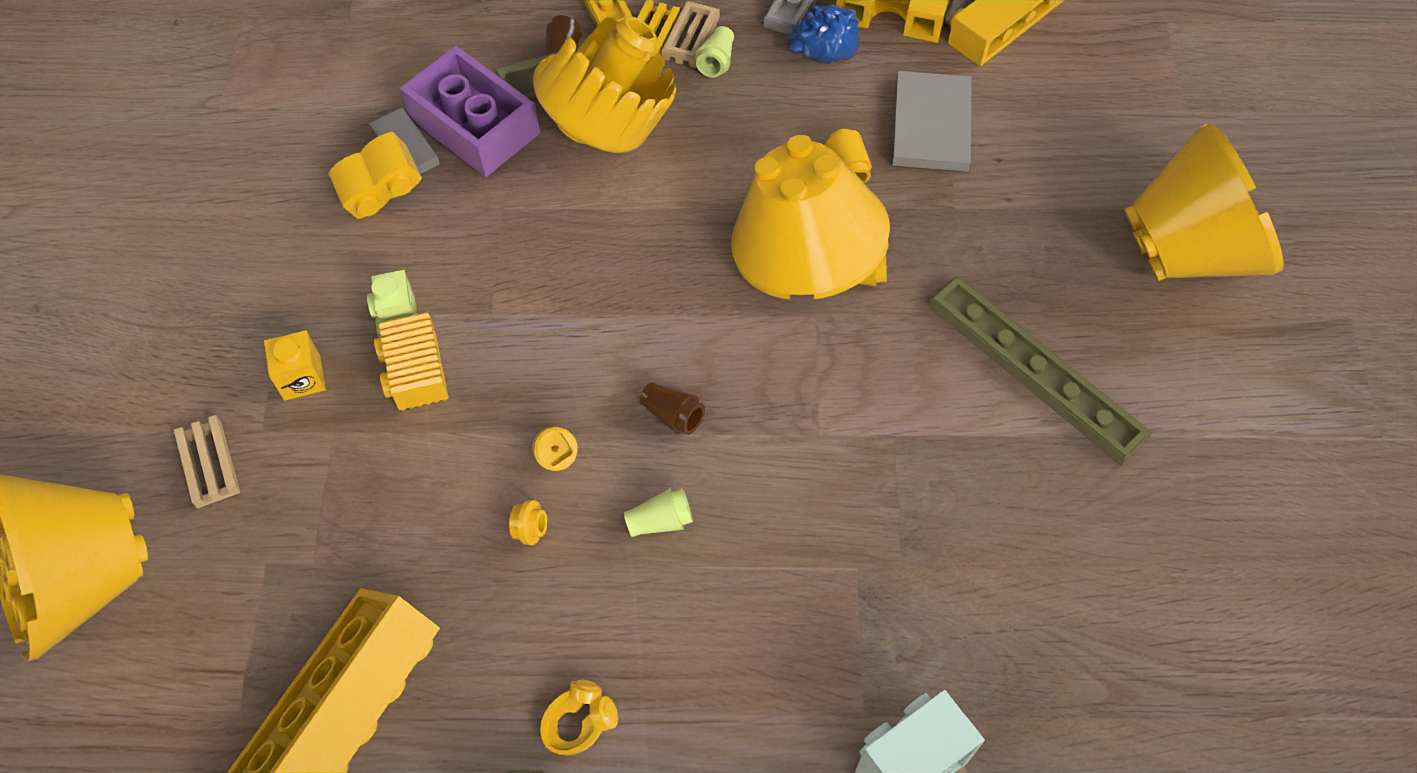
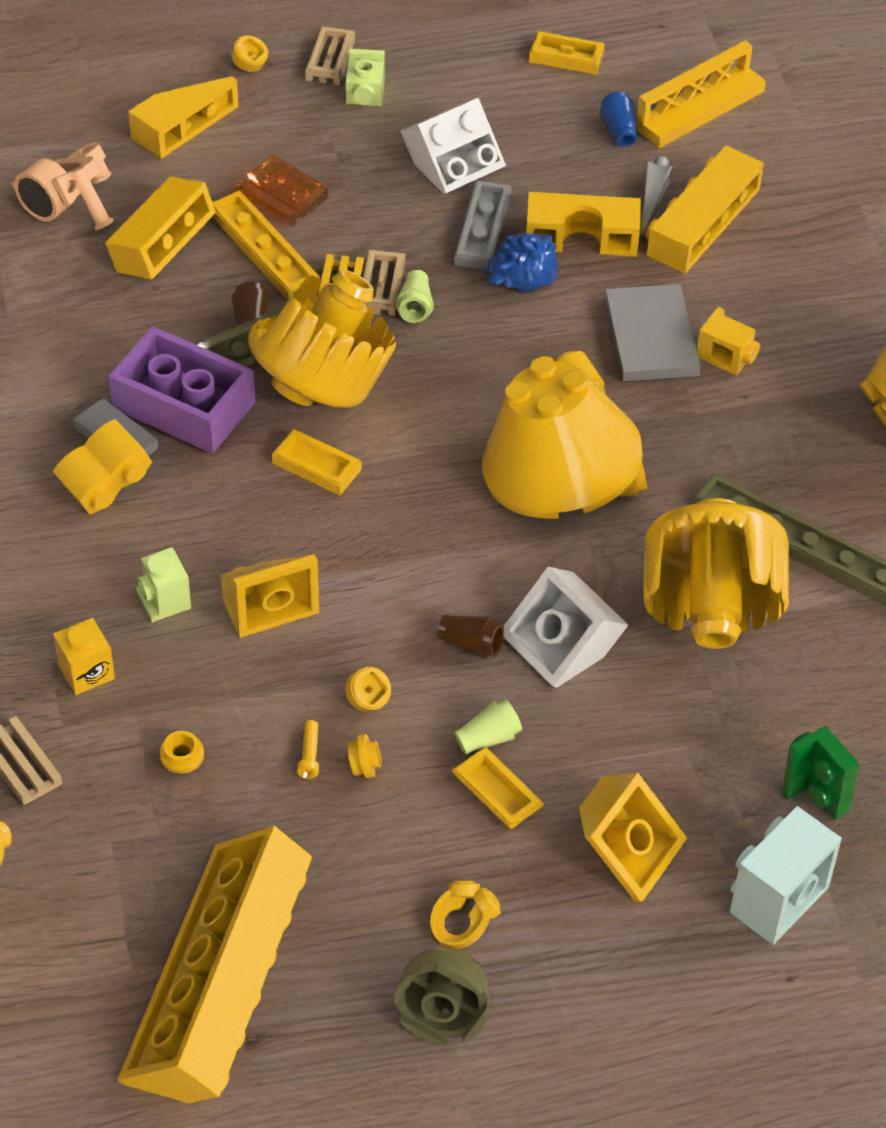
camera: 15 degrees left, 10 degrees down
yellow brick [374,311,449,411] -> none
none -> yellow plate [159,731,204,774]
none -> yellow slope [221,554,319,638]
none -> yellow tile [272,429,362,496]
none -> yellow piece [297,720,319,779]
none -> yellow tile [452,746,544,830]
none -> white slope [504,567,628,688]
none -> yellow slope [579,773,687,903]
none -> yellow piece [643,498,789,649]
none -> yellow brick [697,307,760,376]
none -> green bracket [782,725,859,820]

